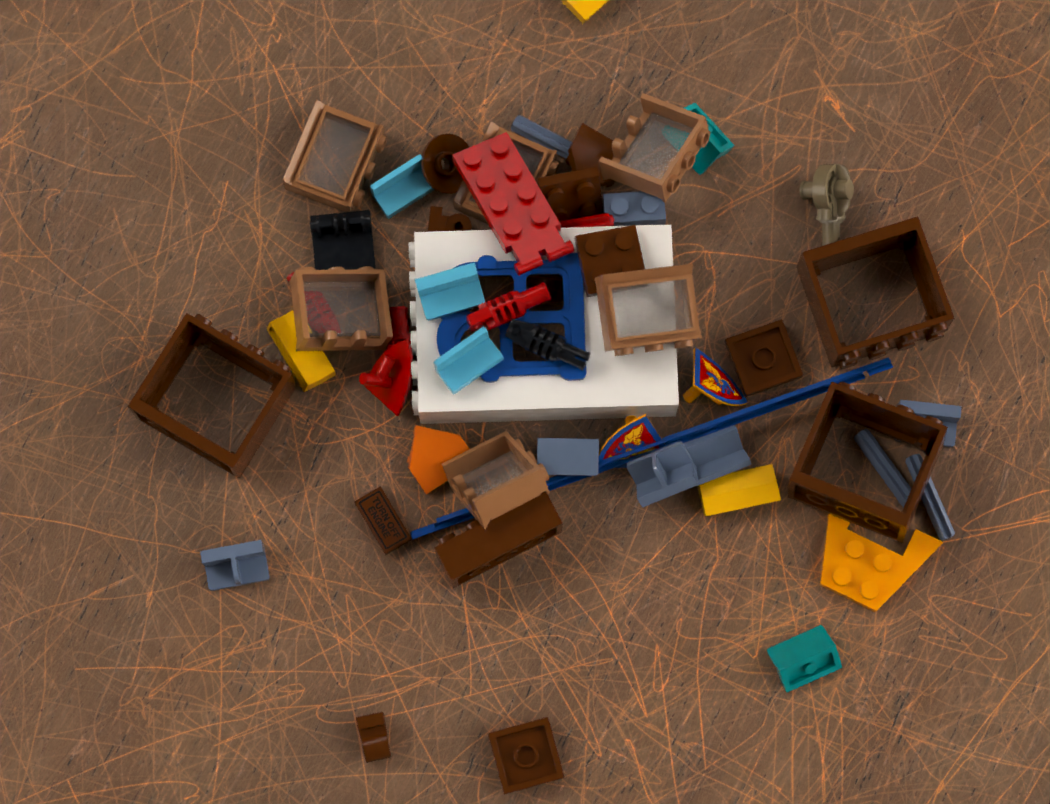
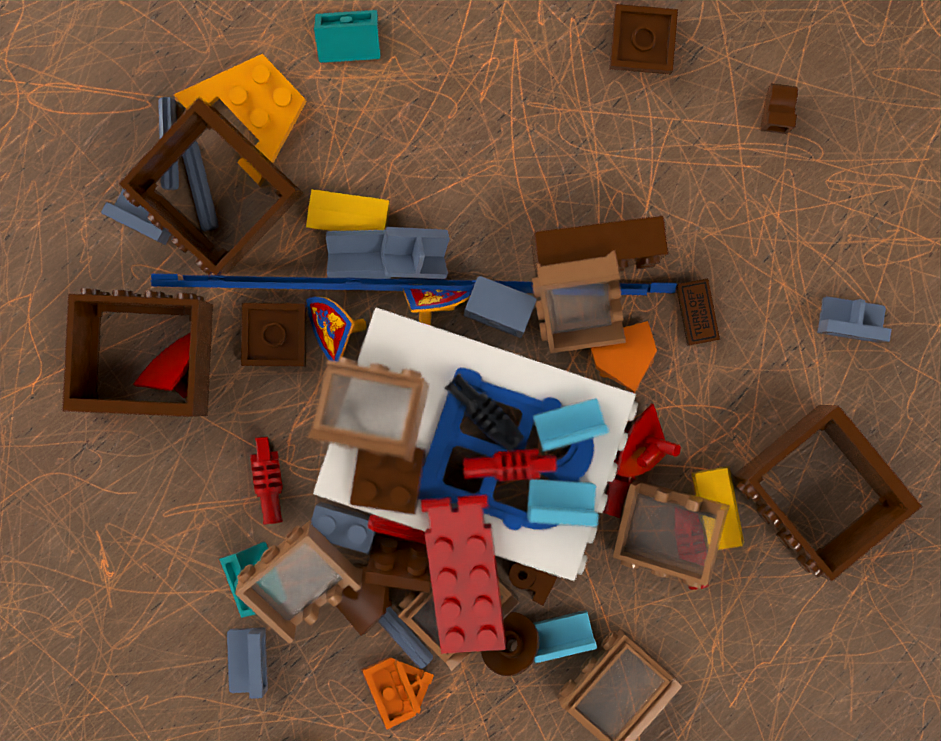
camera: 160 degrees left, 10 degrees up
black hinge [310,210,376,270] -> none
dark tan pin [799,164,854,246] -> none
none -> red shield [133,332,191,398]
none -> sand blue panel [227,627,268,699]
none -> red hinge [250,436,283,525]
none -> orange slope [361,657,434,730]

